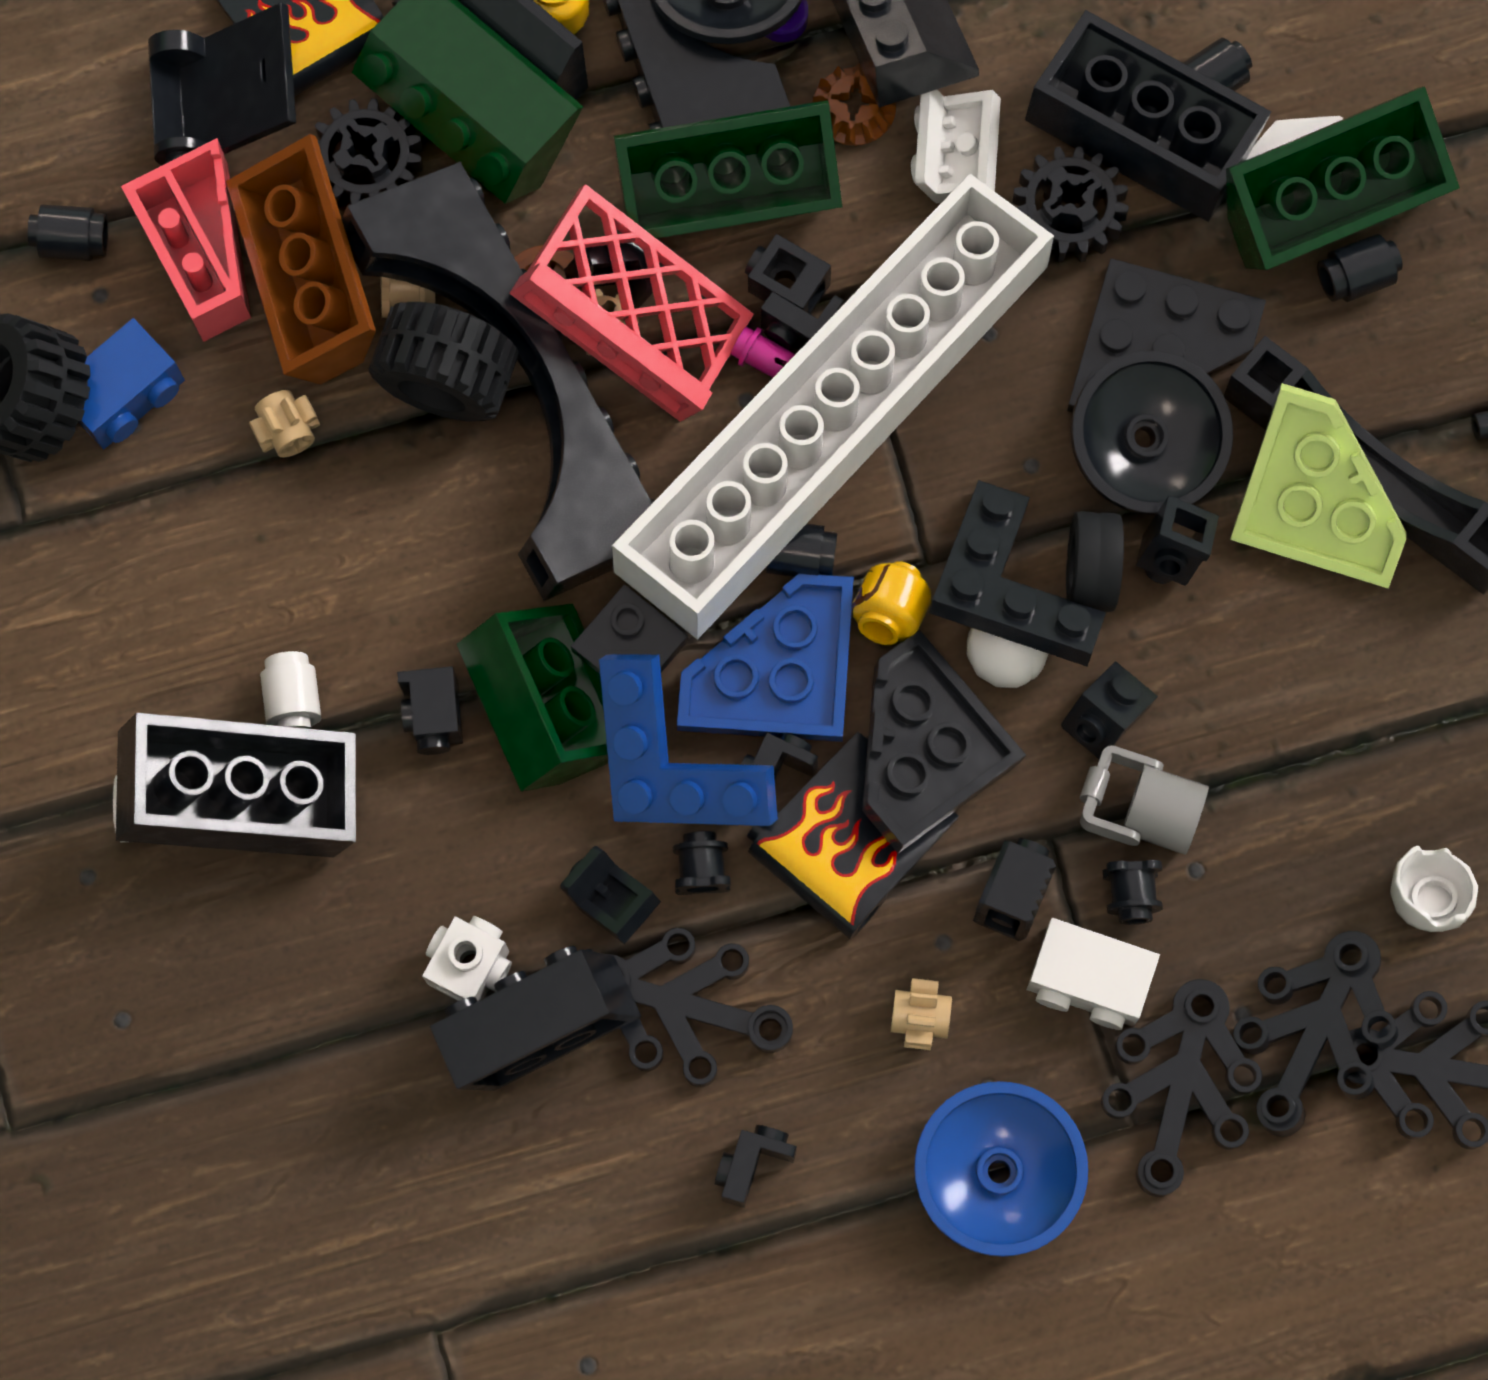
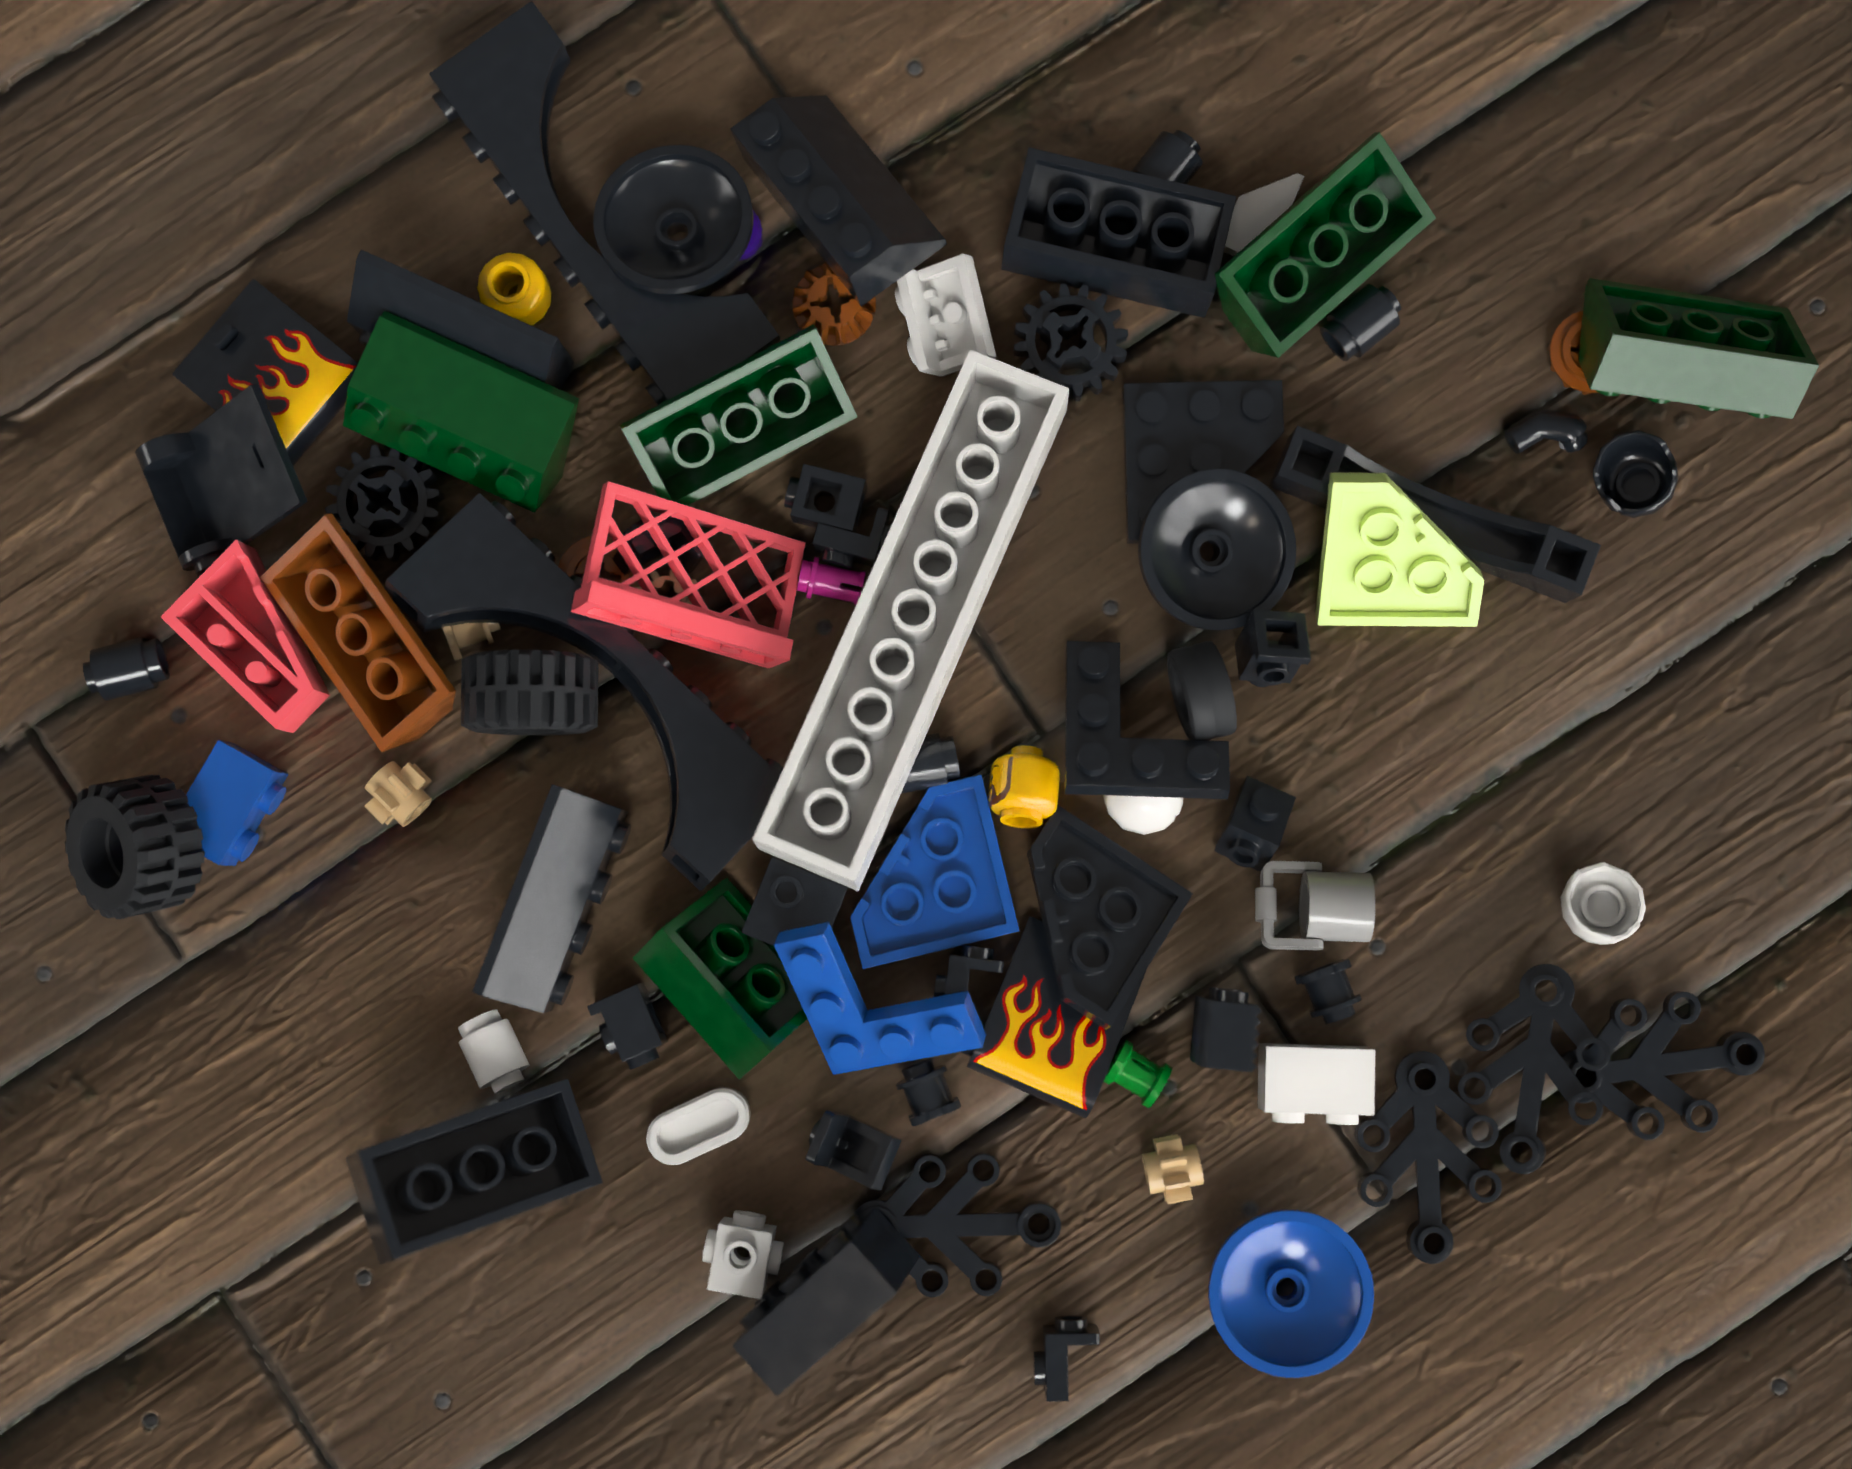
camera: 15 degrees left, 10 degrees up
none -> slope [472,784,632,1013]
none -> white tile [646,1087,751,1165]
none -> green bush [1104,1039,1173,1109]

